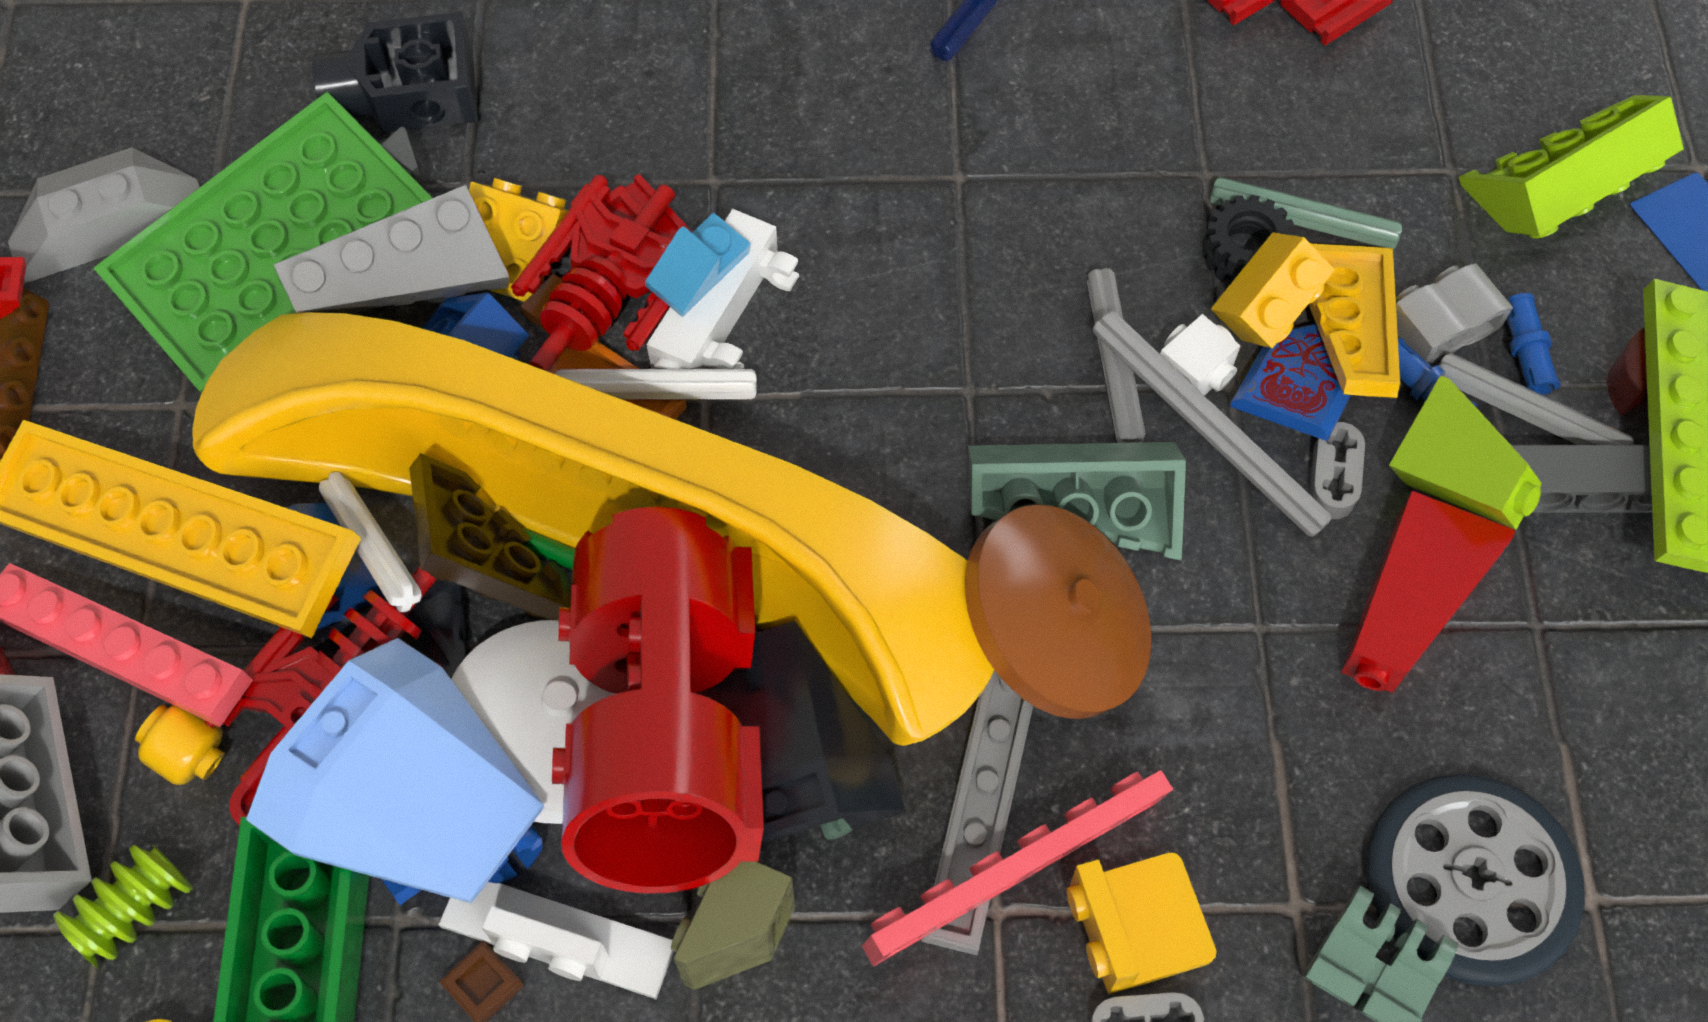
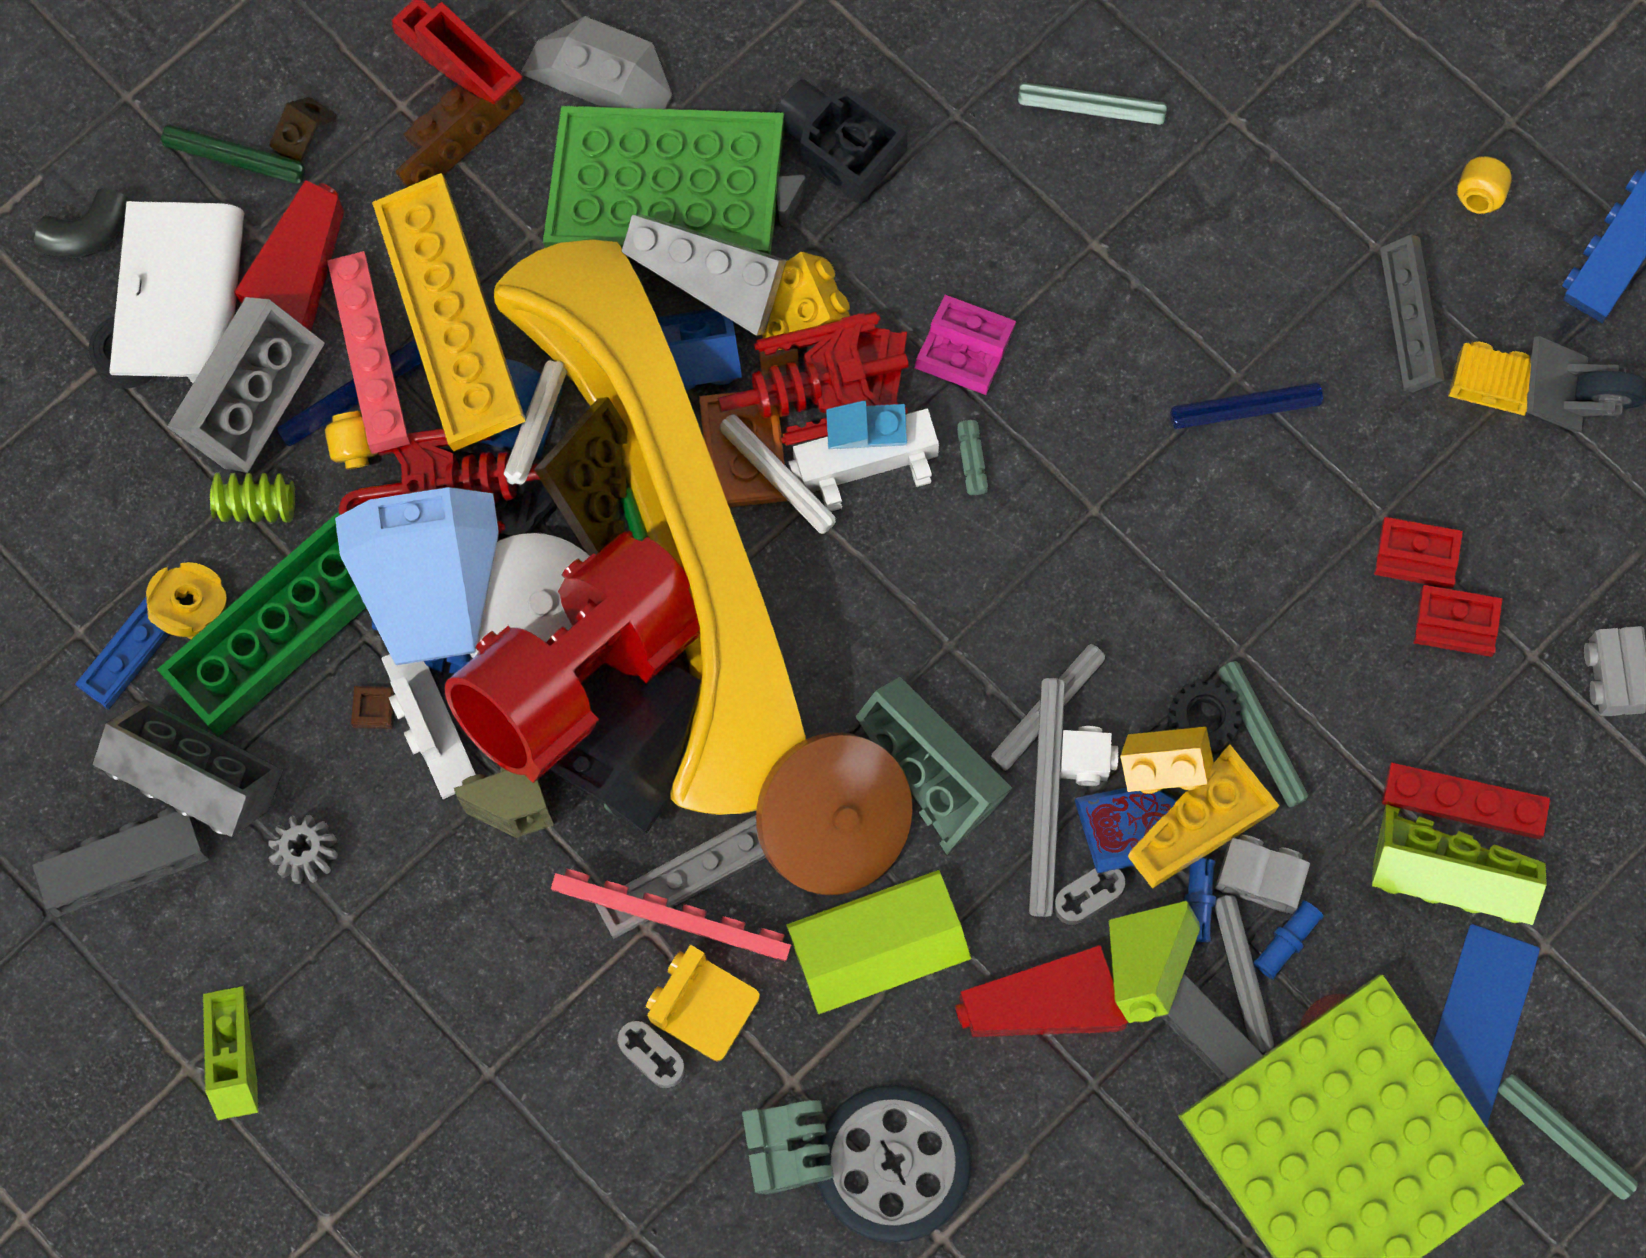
camera: 50 degrees right, 10 degrees up
none -> clear blue axle [277,339,422,446]
none -> lime slope [786,870,971,1014]
none -> dark pink slope [914,295,1016,395]
none -> sand green axle [957,420,988,496]
none -> red plate [1382,762,1550,840]

